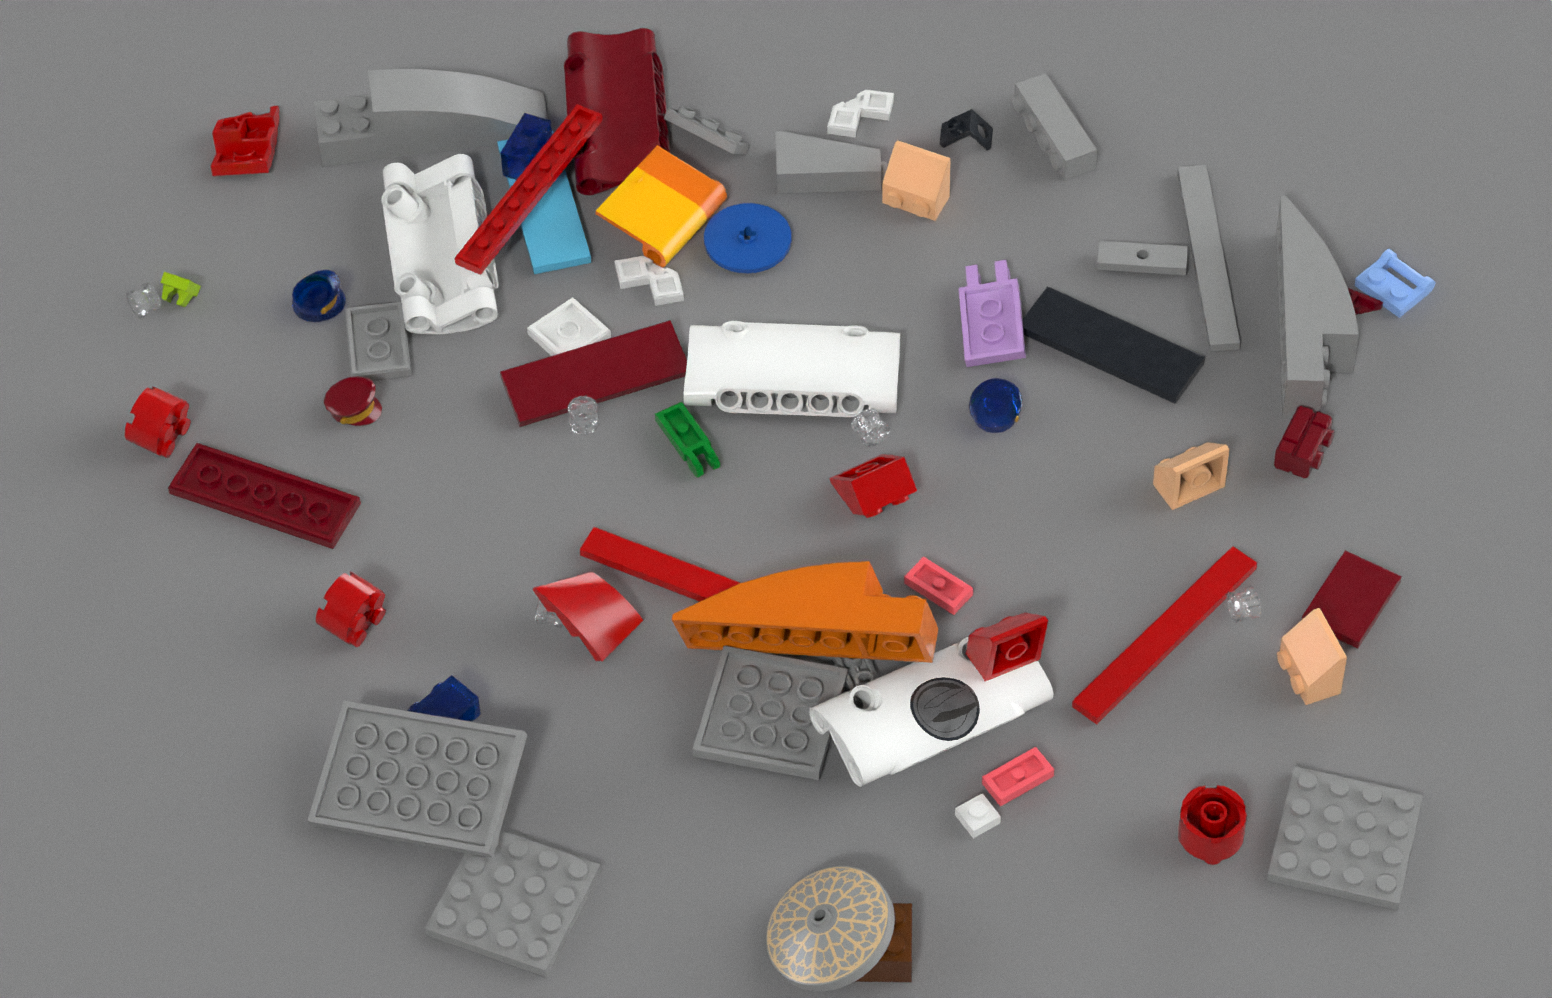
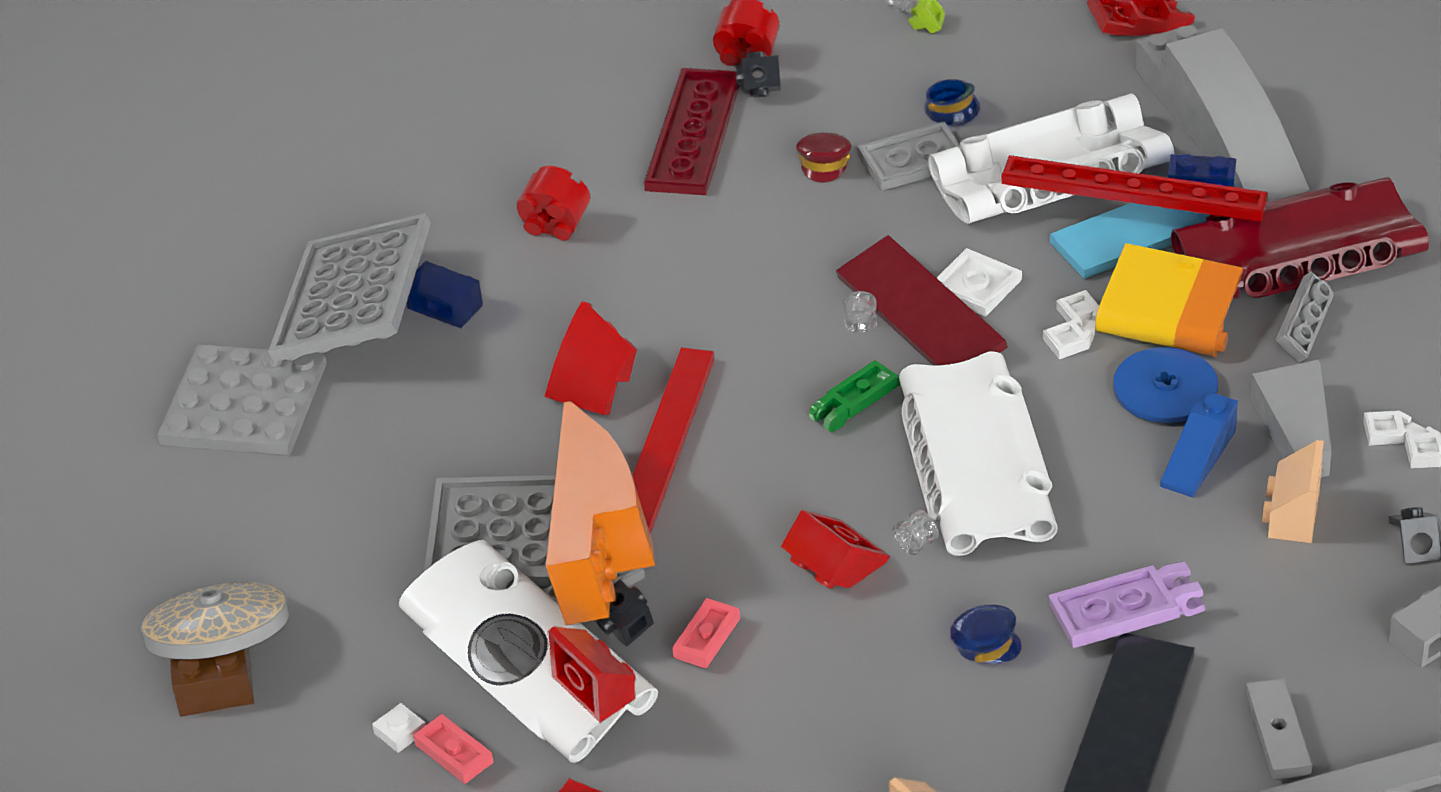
camera: 80 degrees right, 10 degrees down
none -> black brick [736,52,781,97]
none -> blue slope [1160,390,1238,498]

